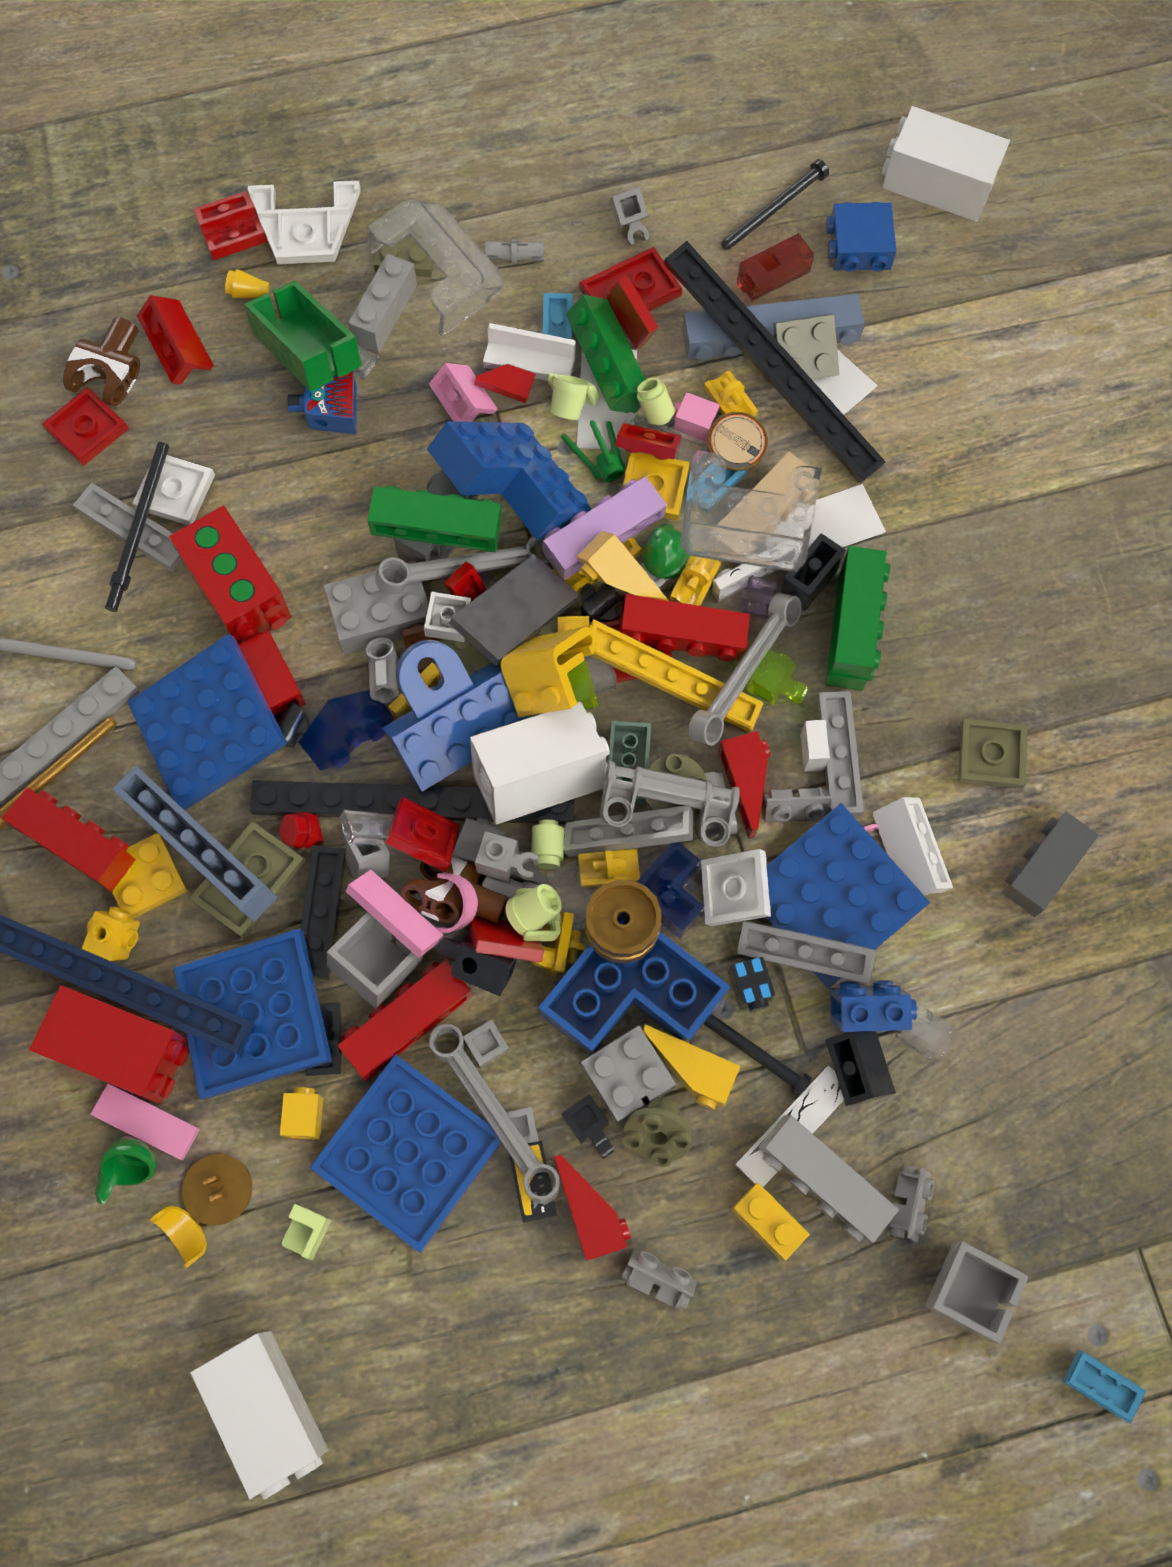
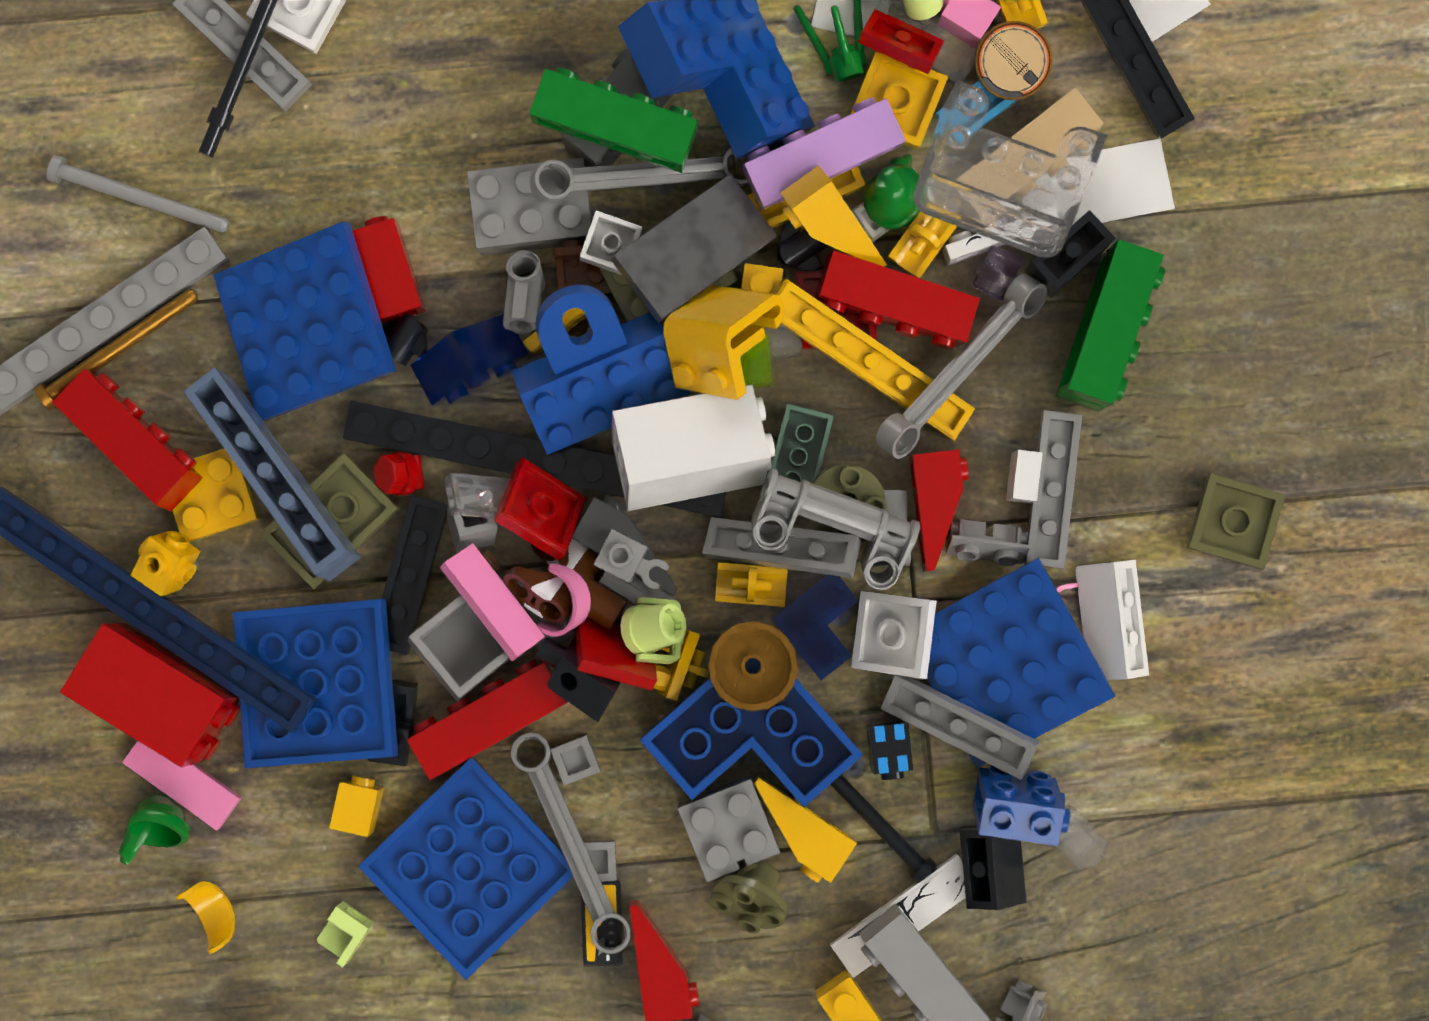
camera: 10 degrees right, 15 degrees up
red brick [169,505,292,644] -> none
pearl gold piece [182,1154,252,1226] -> none
red plate [444,561,487,602] -> none
yellowish green brick [531,820,565,870] -> none
clear tile [546,860,593,932] -> none
black plate [561,1094,614,1160] -> none
clear neon green brick [747,649,809,706] -> none
dark grey brick [1003,812,1099,917] -> none

